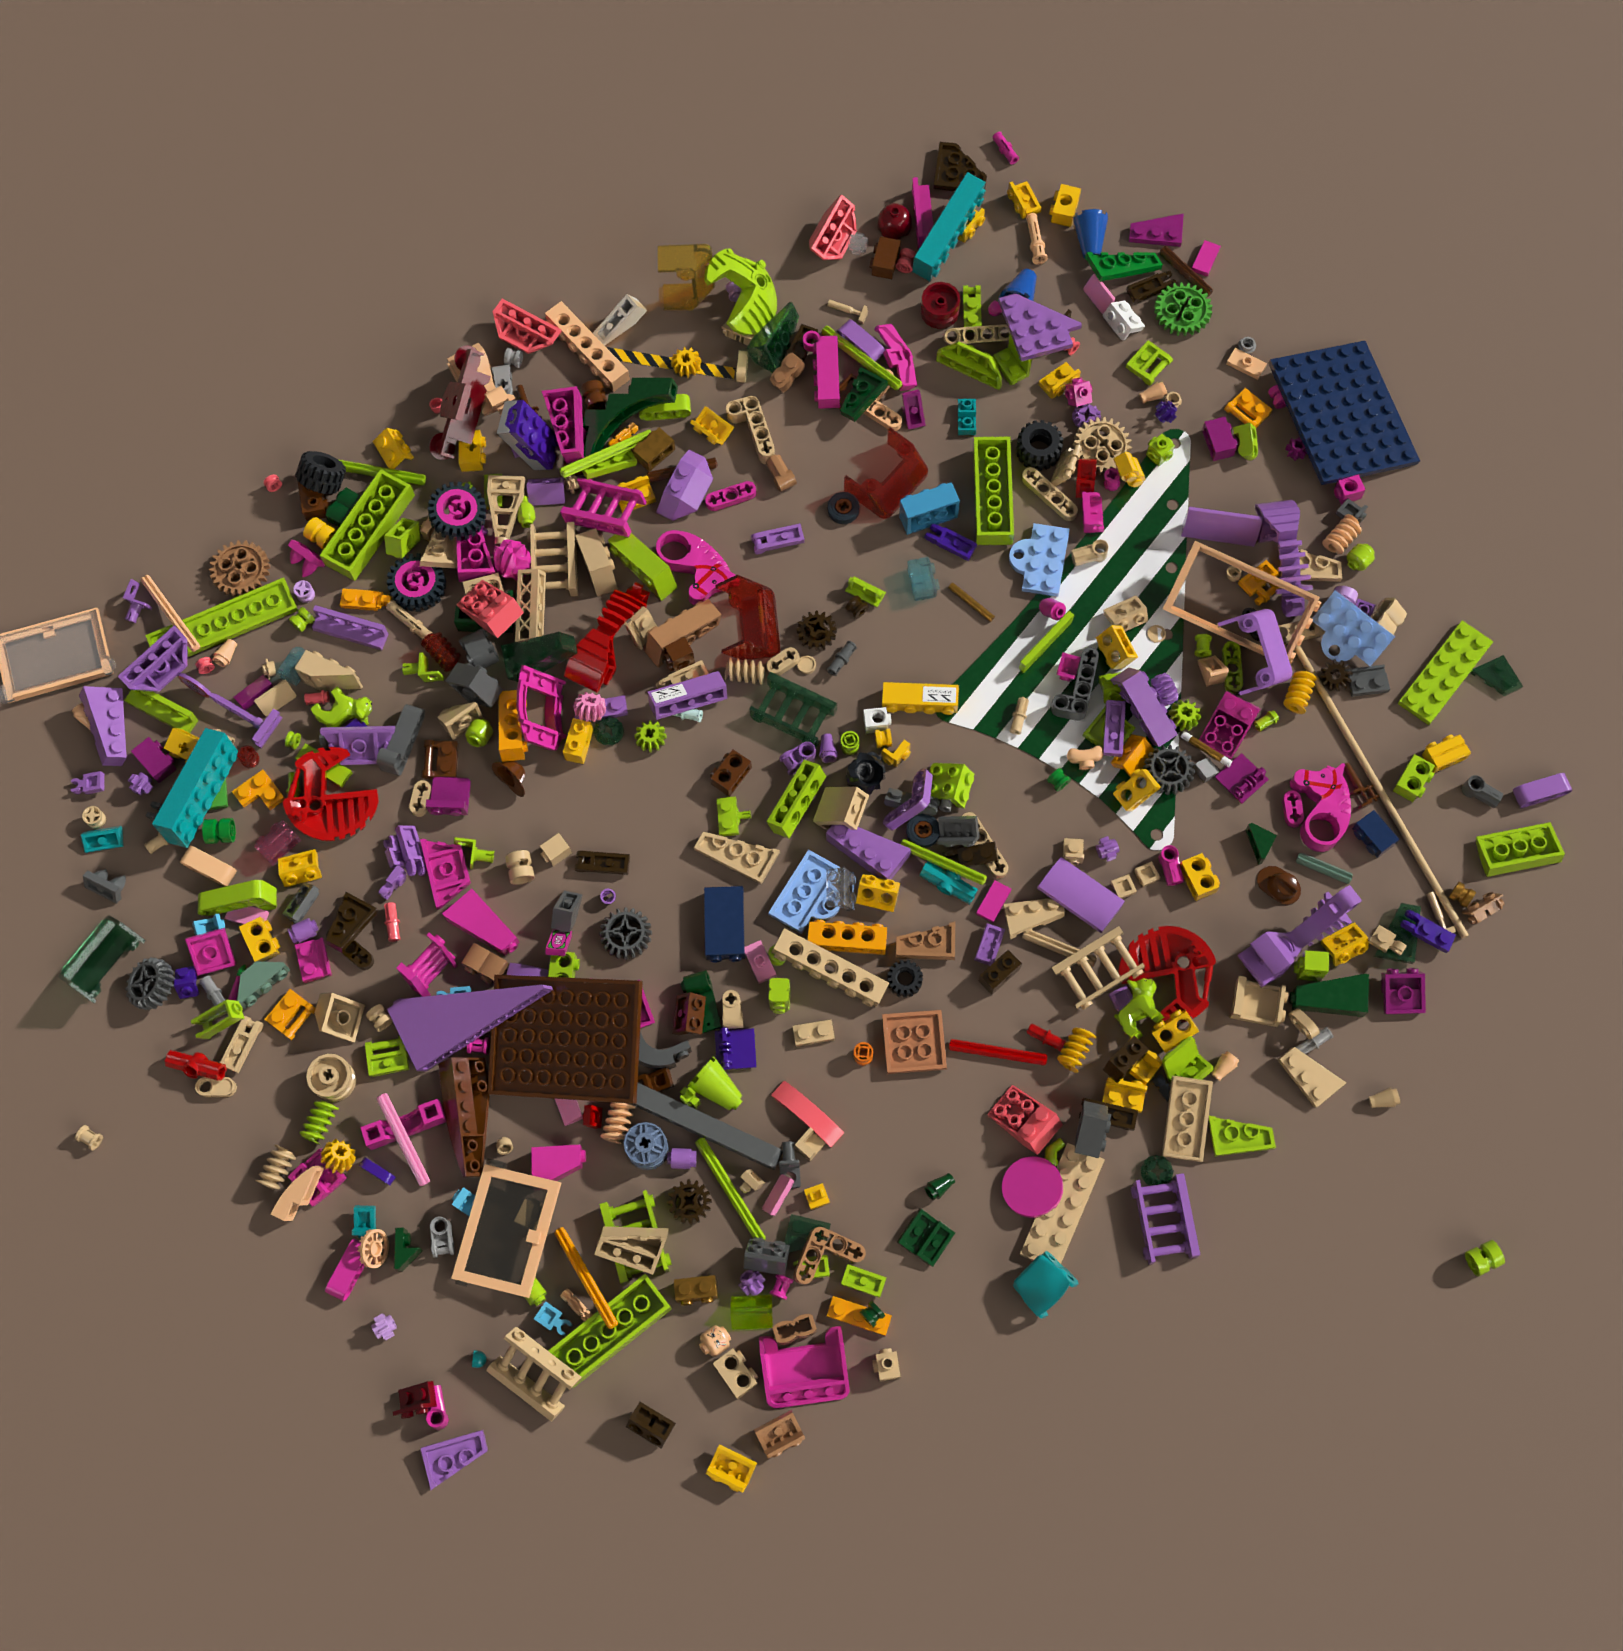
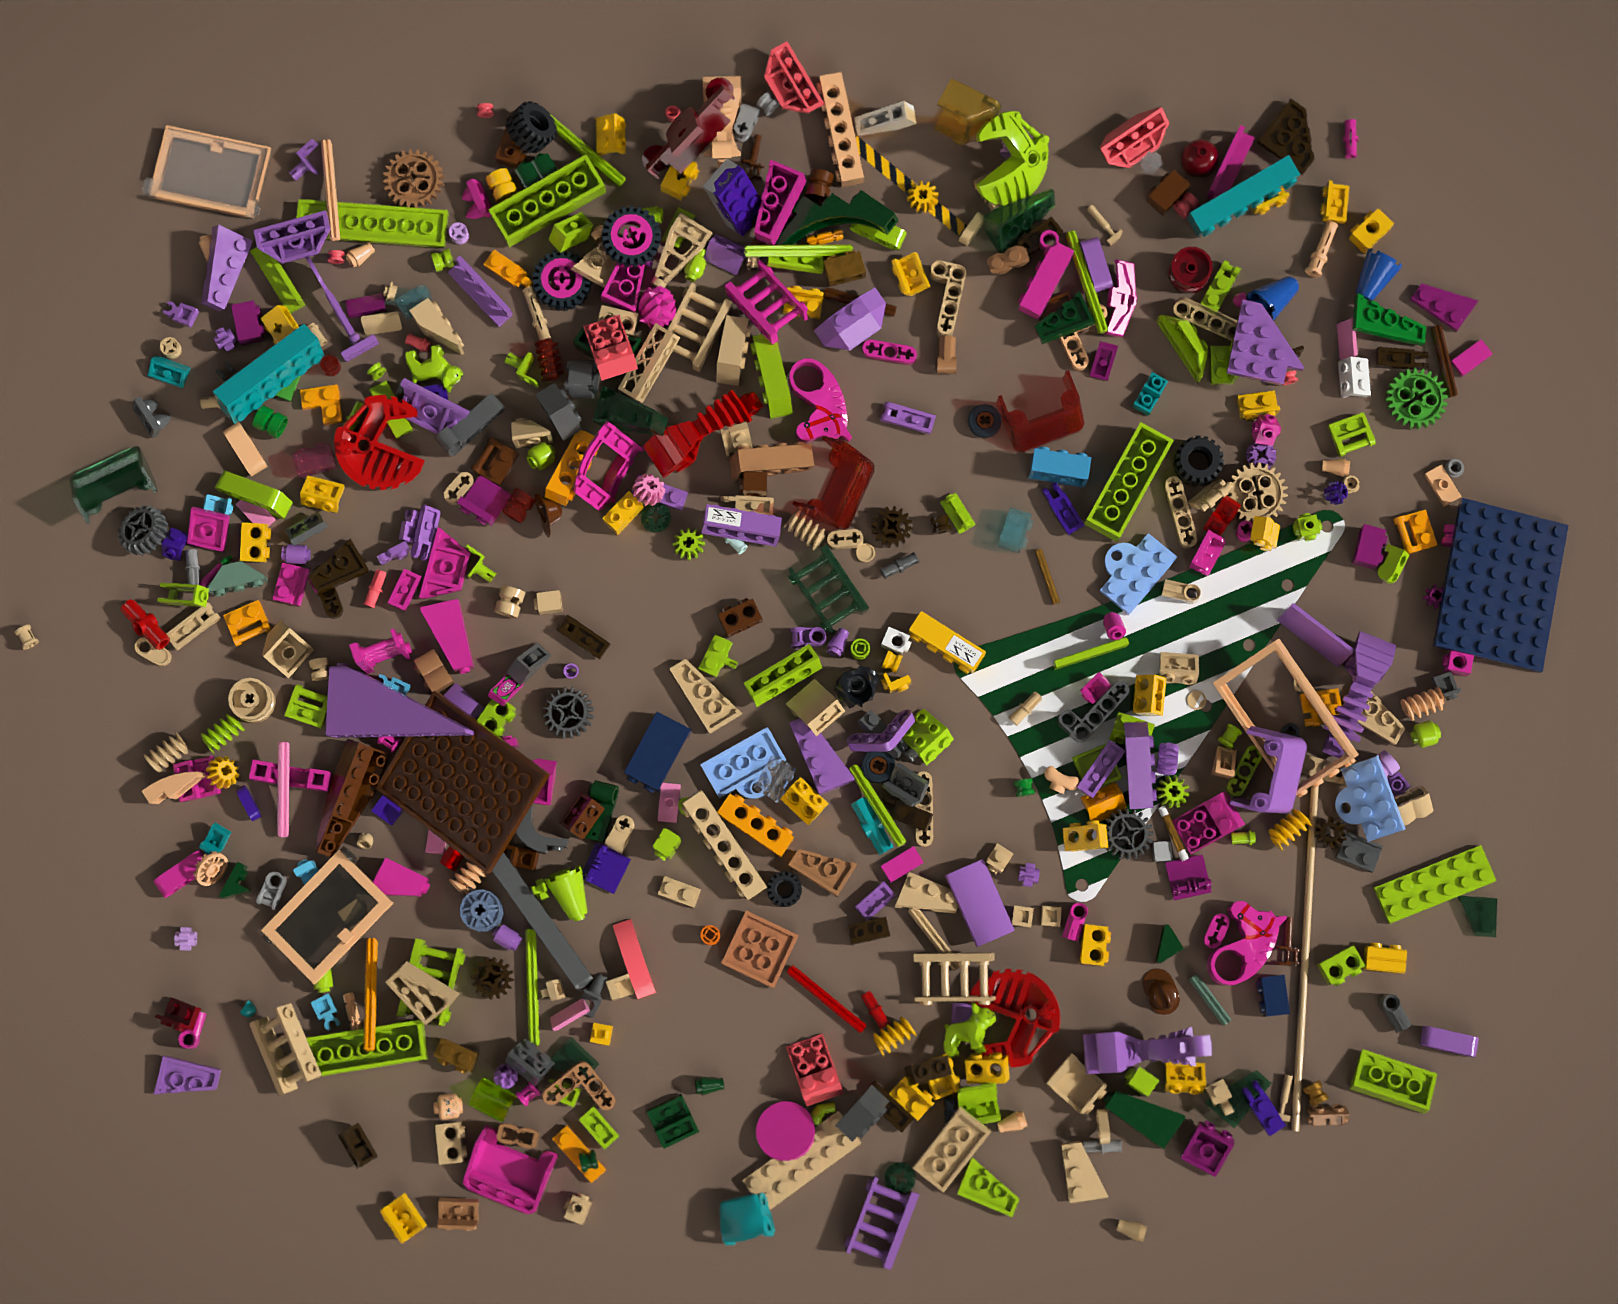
camera: 25 degrees right, 10 degrees up
none -> dark purple panel [371,795,404,825]
none -> dark pink plate [388,569,422,612]
none -> clear red wheel [501,488,536,524]

